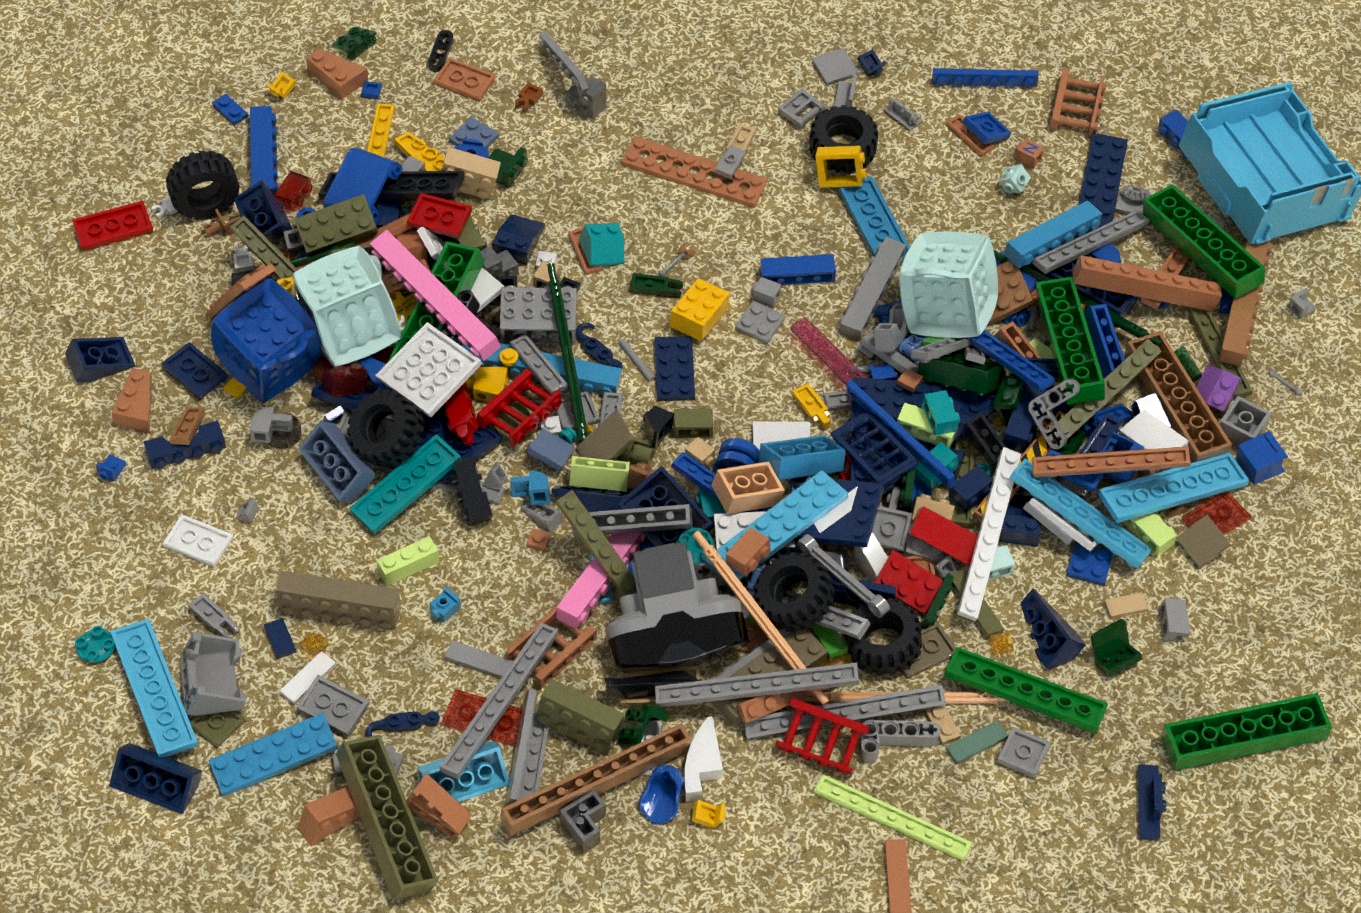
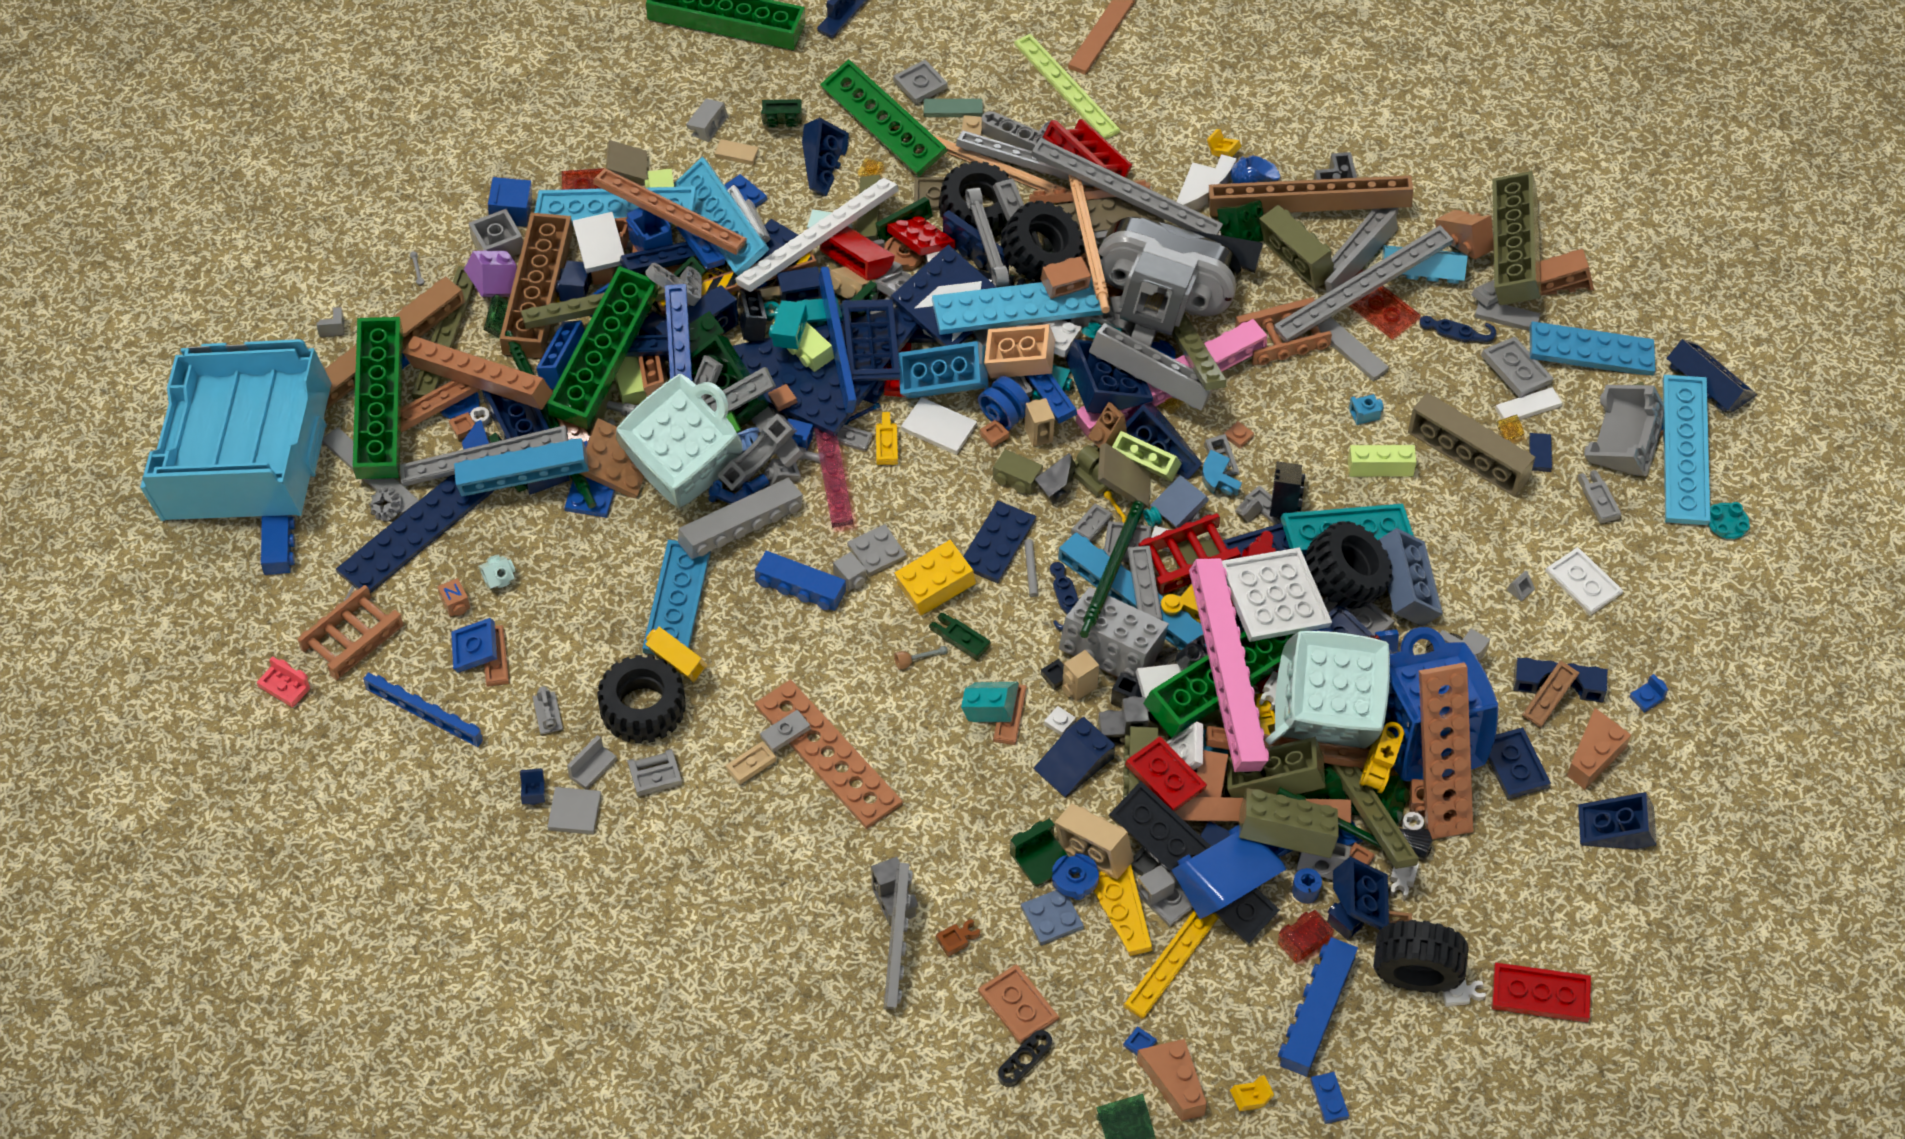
camera: 150 degrees left, 0 degrees up
none -> coral bracket [257,656,310,708]

